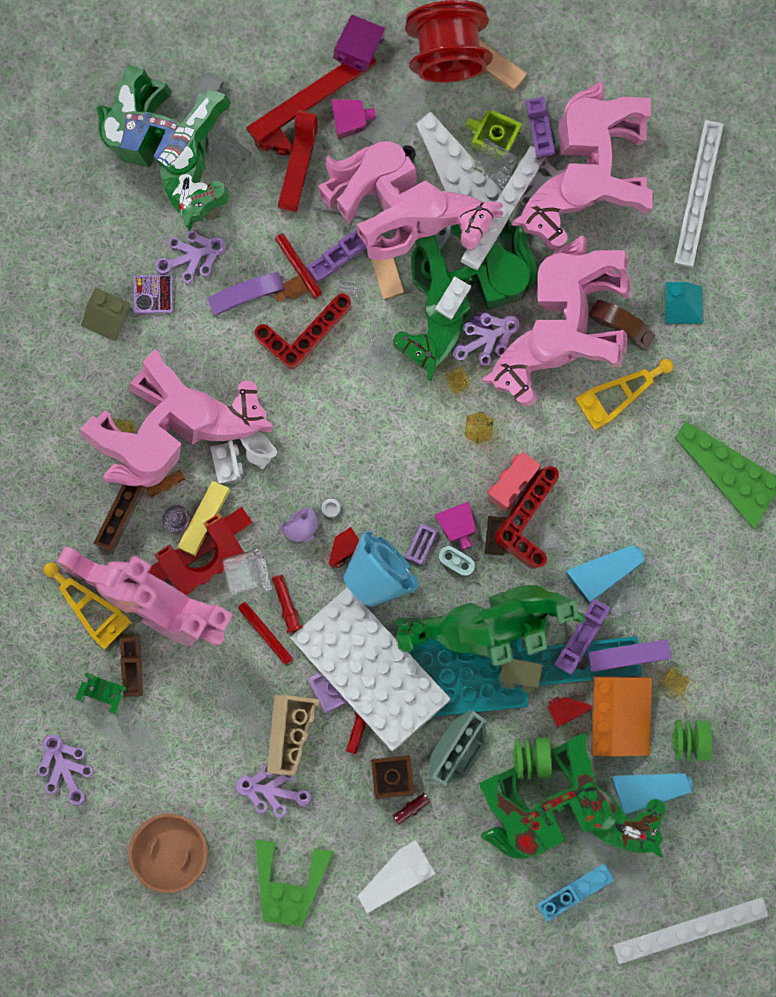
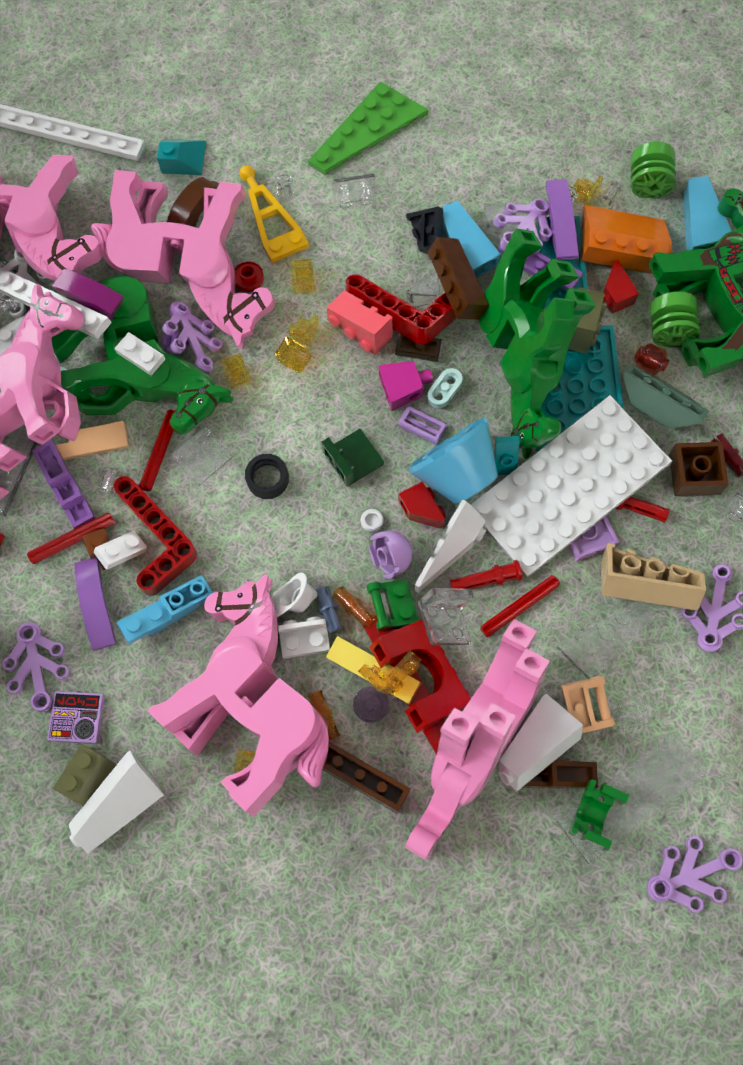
camera: 85 degrees left, 10 degrees down
yellow plate [43,562,132,650] -> none
none -> magenta slope [52,269,123,320]
none -> white slope [69,751,164,854]
none -> white plate [94,531,147,570]
none -> medium azure slope [117,575,213,645]
none -> red axle [139,409,176,492]
none -> red plate [234,261,264,292]
none -> black tyre [245,454,289,499]
none -> clear yellow panel [288,314,319,346]
none -> clear yellow panel [291,259,315,294]
none -> sand blue axle [316,586,342,633]
none -> dark green bracket [321,429,384,487]
none -> clear orange pin [333,586,375,628]
none -> clear yellow bracket [358,650,421,695]
none -> green plate [366,579,419,631]
none -> black wing [406,206,443,253]
none -> white wedge [414,500,487,593]
none -> reddish brown brick [427,237,489,320]
none -> lavender plant [493,198,552,253]
none -> teal plate [494,436,520,475]
none -> white slope [499,694,583,791]
none -> light nougat plate [561,676,615,733]
none -> clear red head [634,343,669,376]

